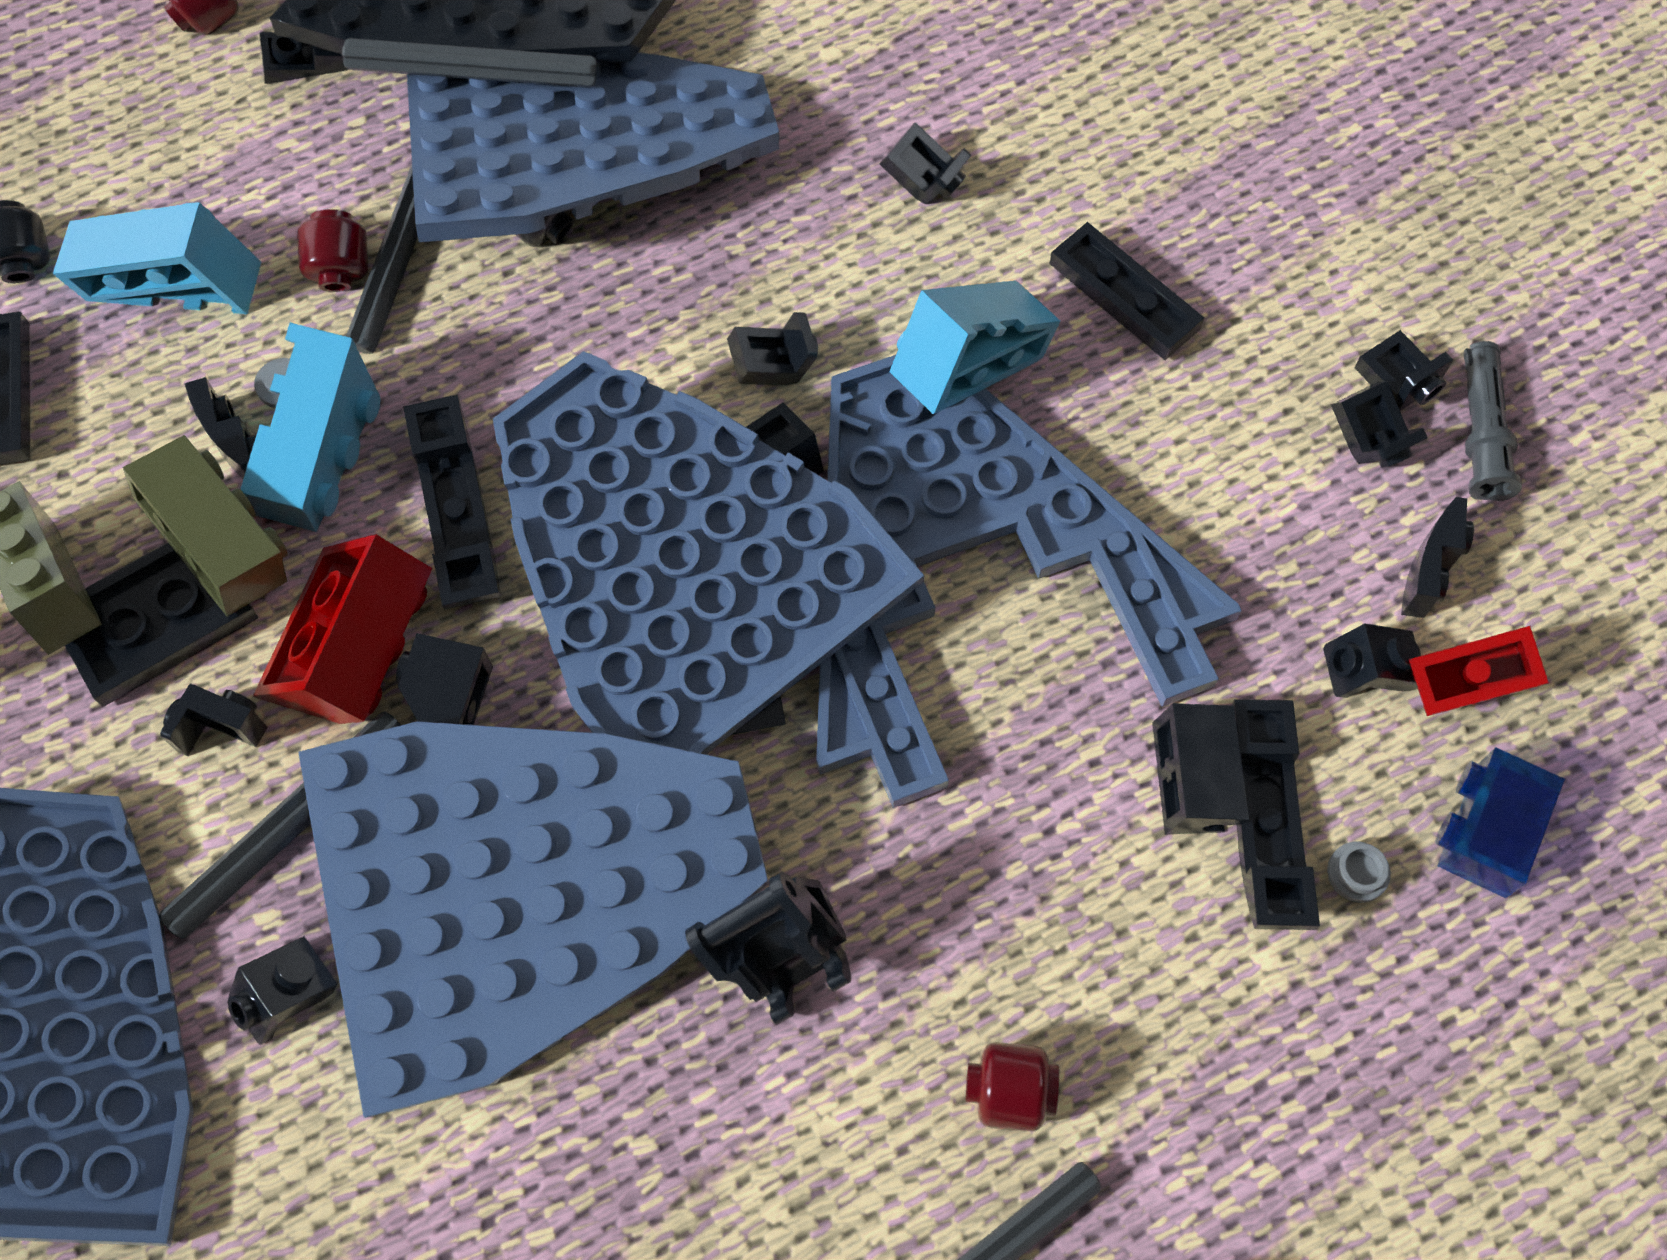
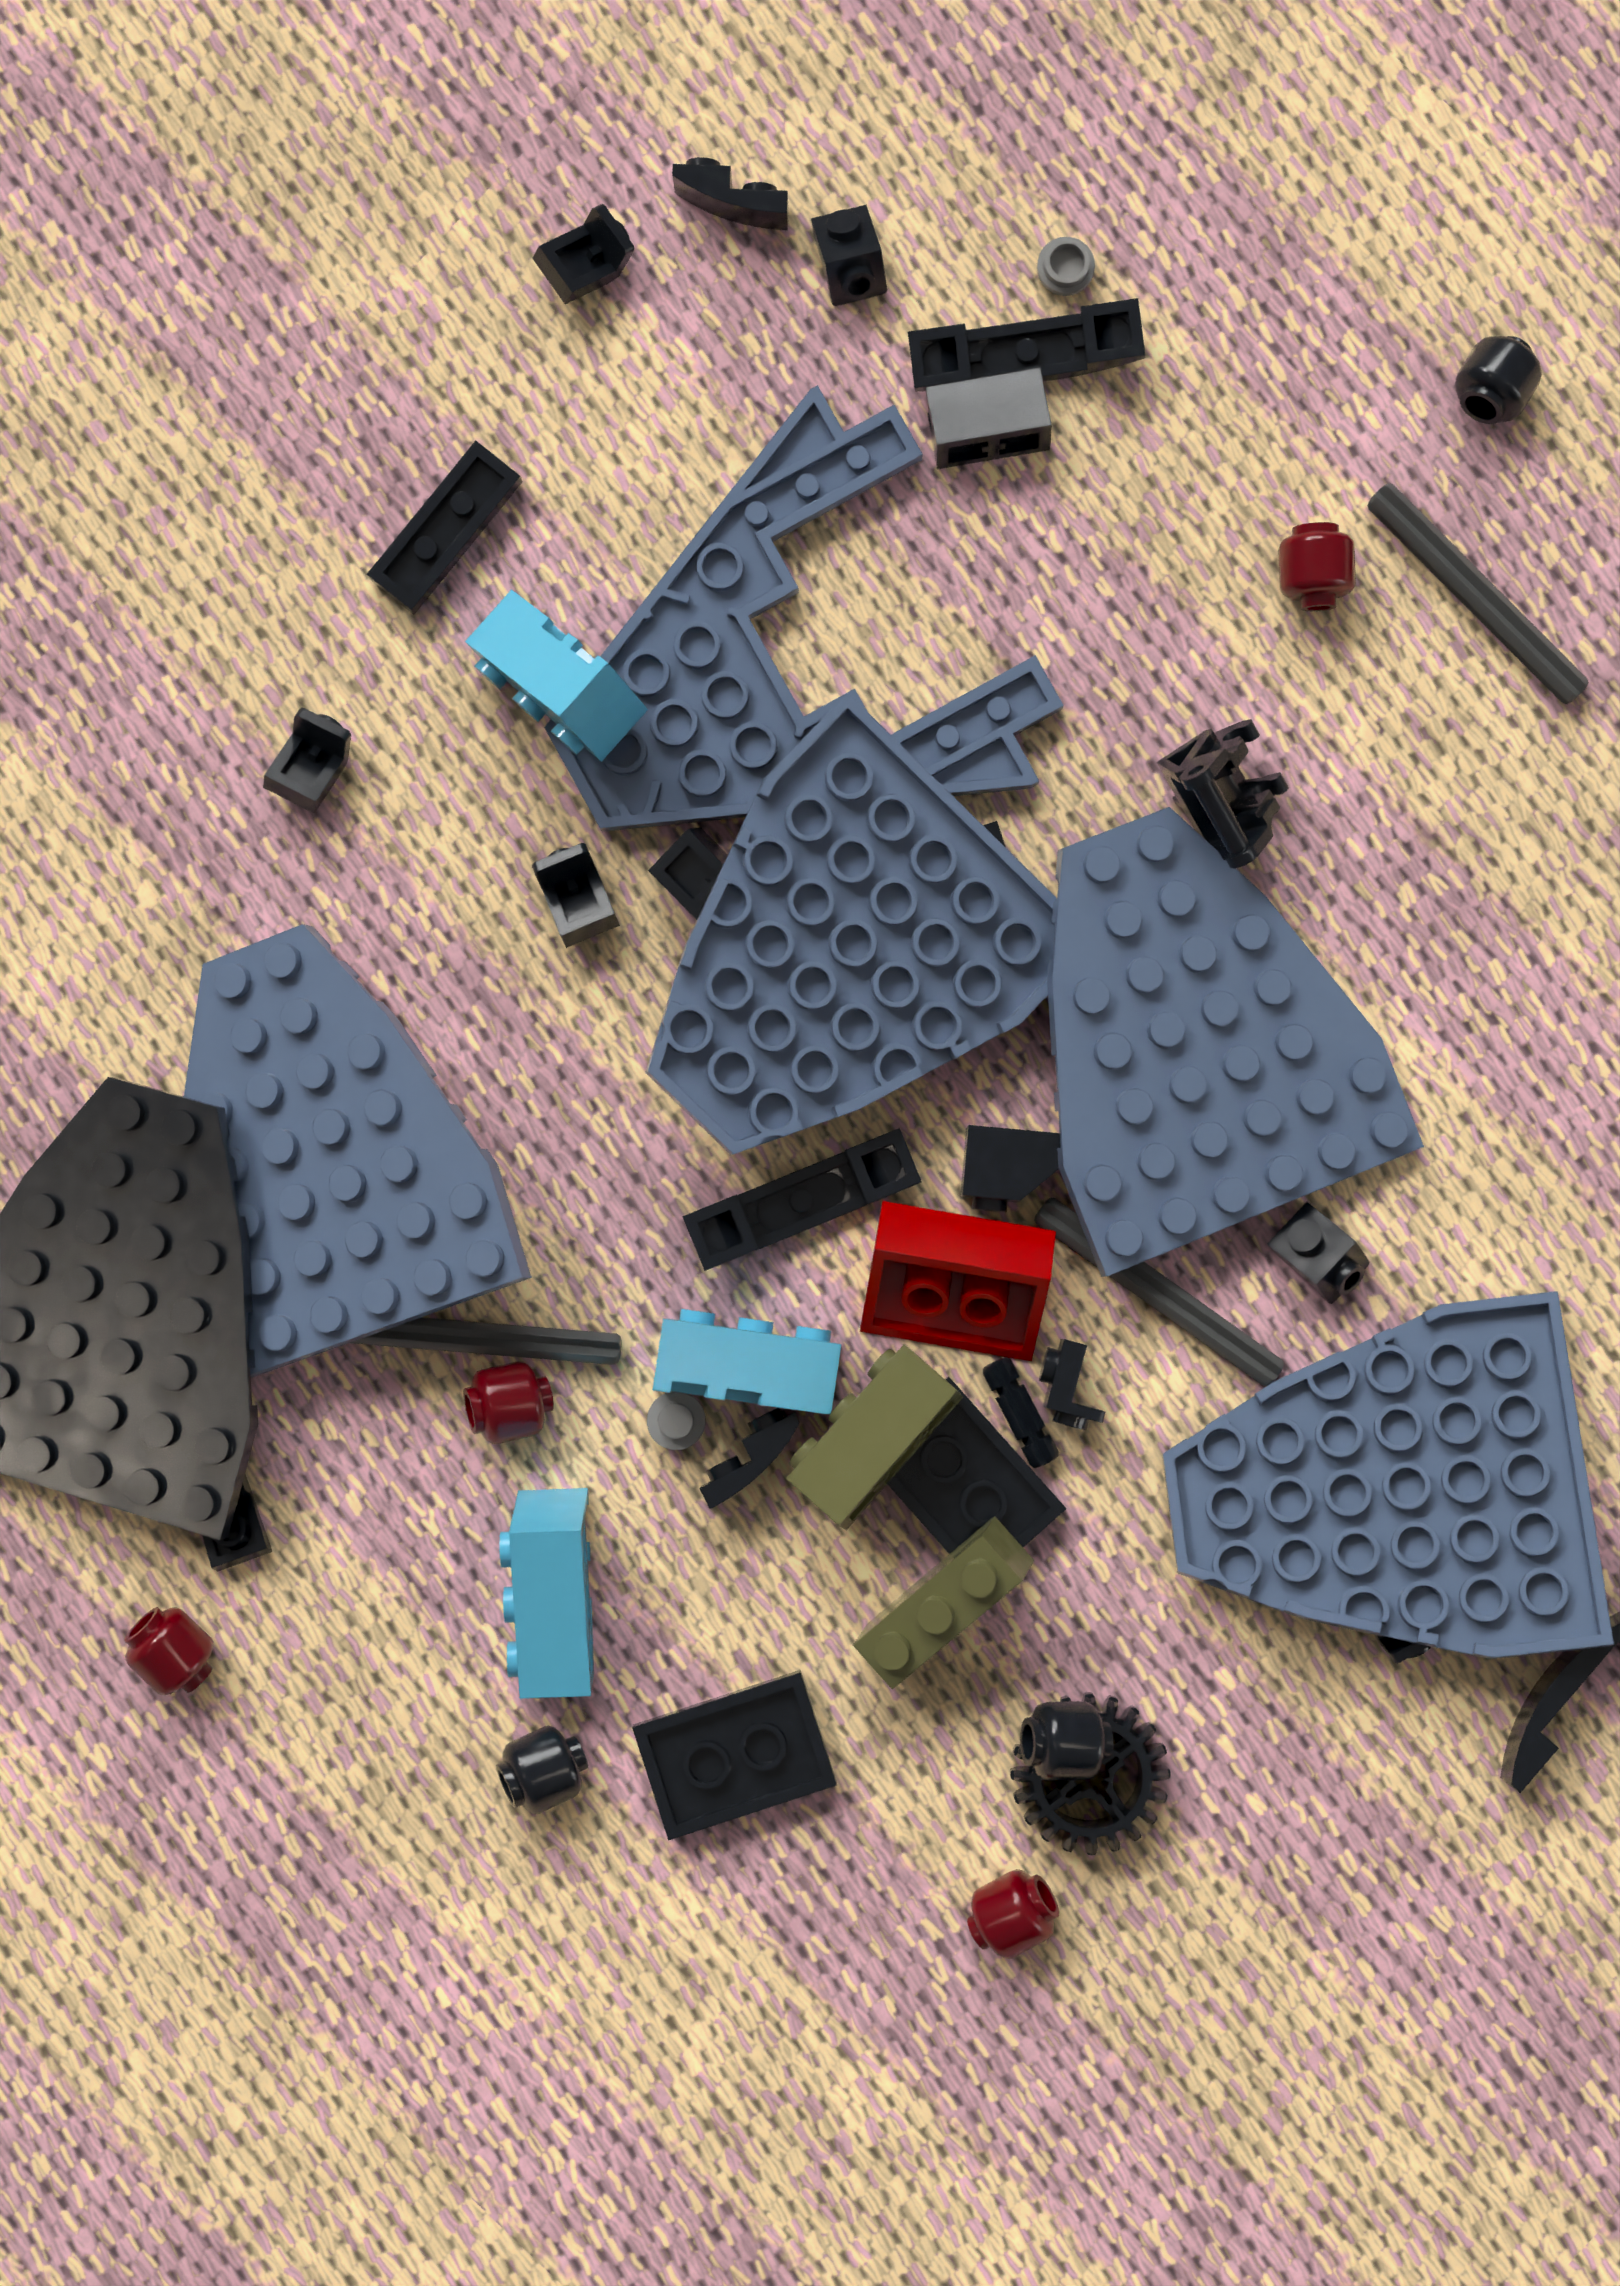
camera: 90 degrees left, 20 degrees up
dark grey axle [342,38,598,88] -> none
black bracket [1354,330,1453,411] -> none
red slope [1409,626,1549,716] -> none
clear blue brick [1435,747,1565,898] -> none
dark grey pin [1463,341,1522,501] -> none
none -> black axle [983,1357,1059,1468]

